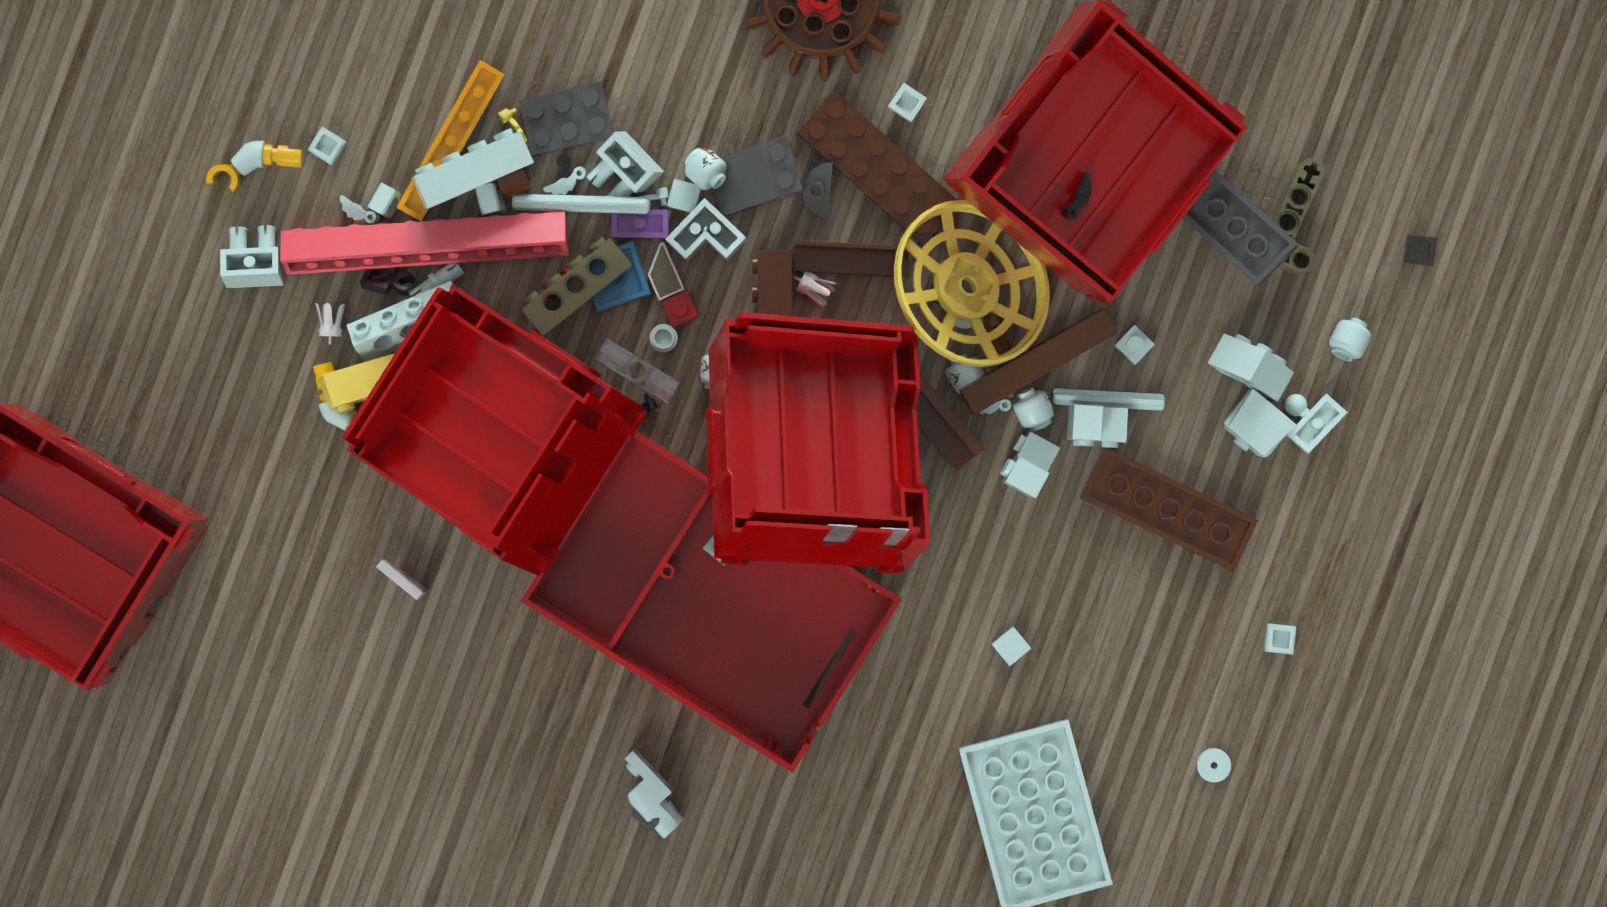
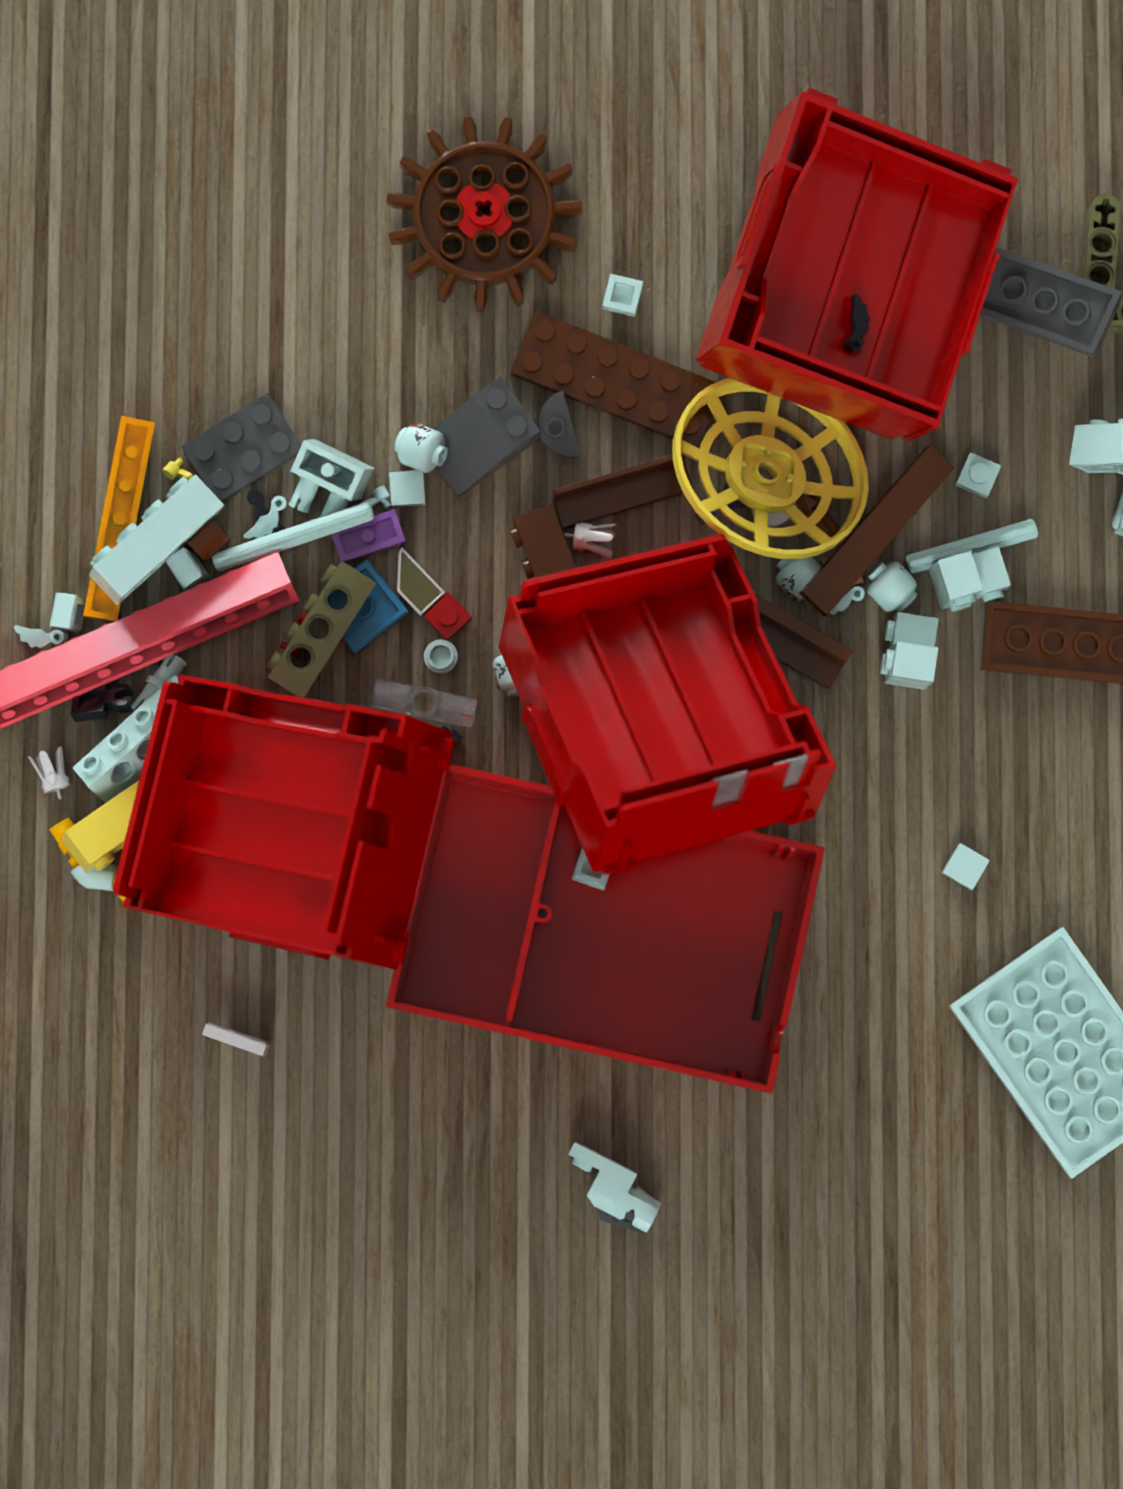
camera: 15 degrees left, 5 degrees down
light aqua brick [665,198,747,262] -> none

